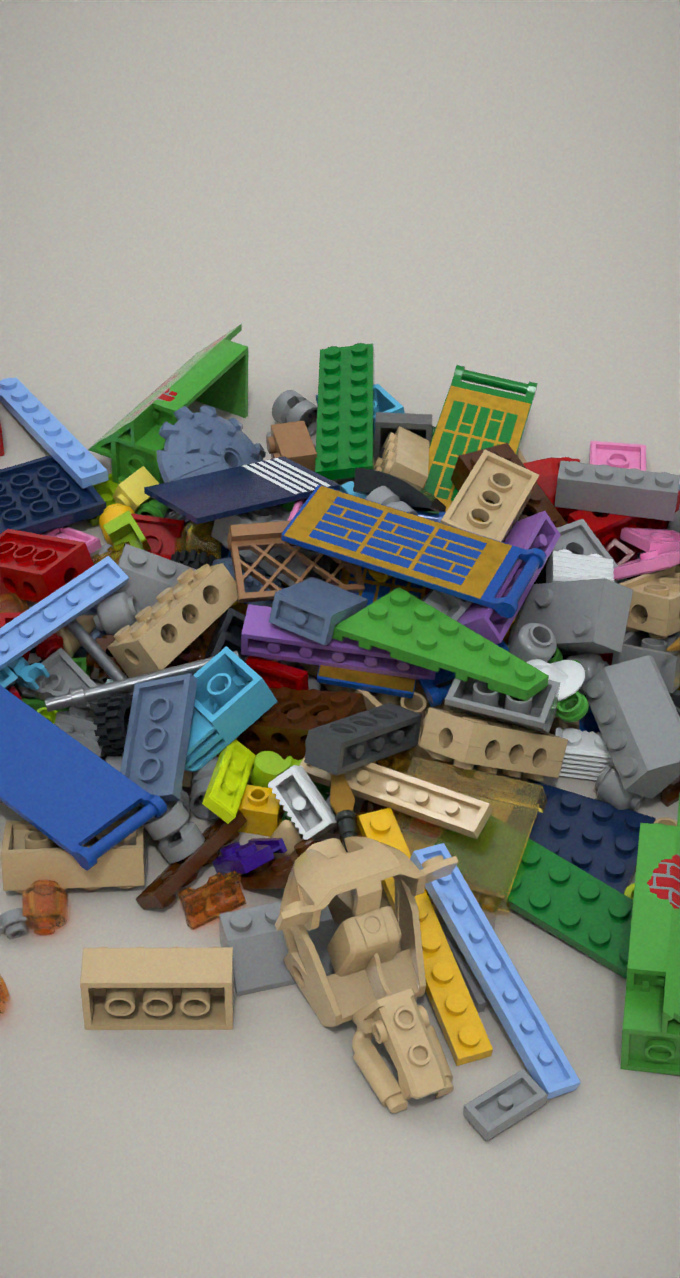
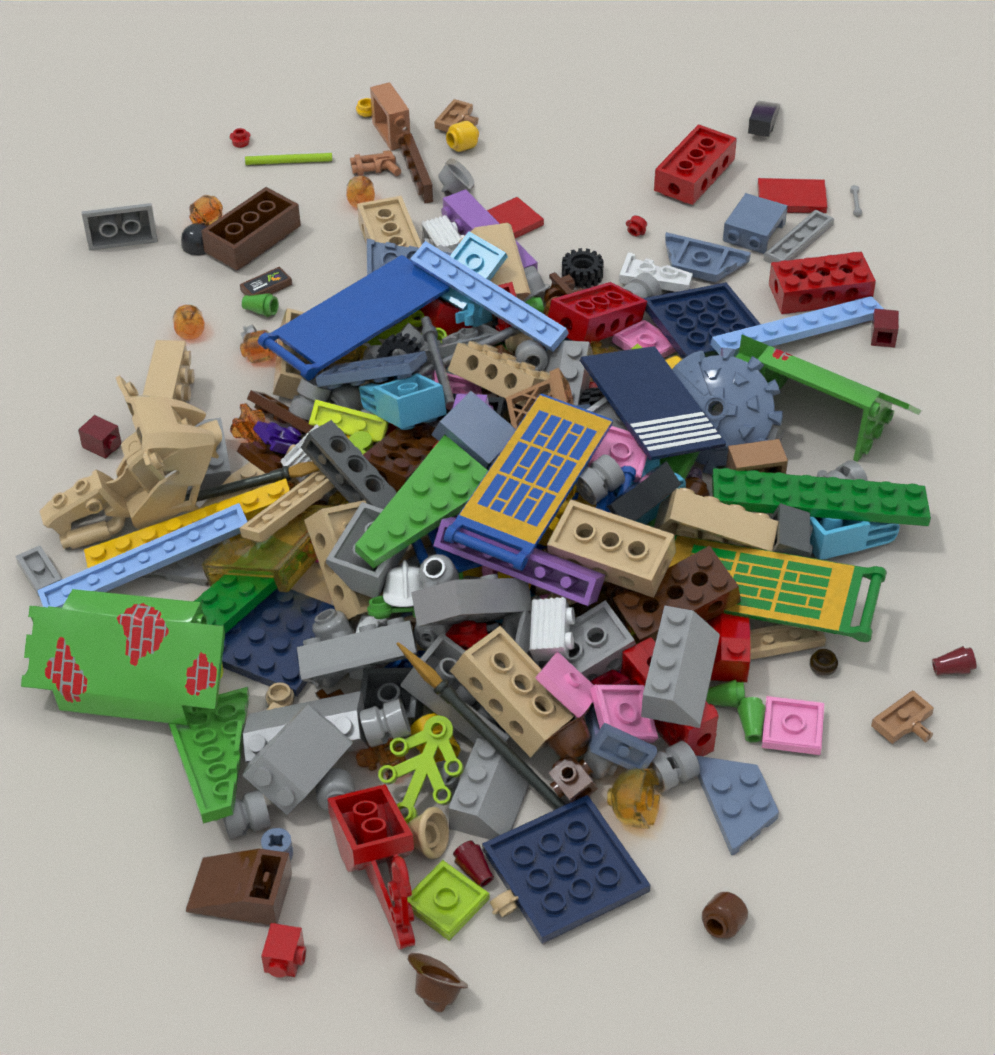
camera: 95 degrees right, 5 degrees up
none -> dark red brick [78,415,122,459]
none -> light grey head [312,609,354,641]
none -> dark brown plate [809,649,838,675]
none -> dark red brick [871,308,899,348]
none -> medium nougat plate [871,690,934,744]
none -> dark red cone [932,646,977,675]

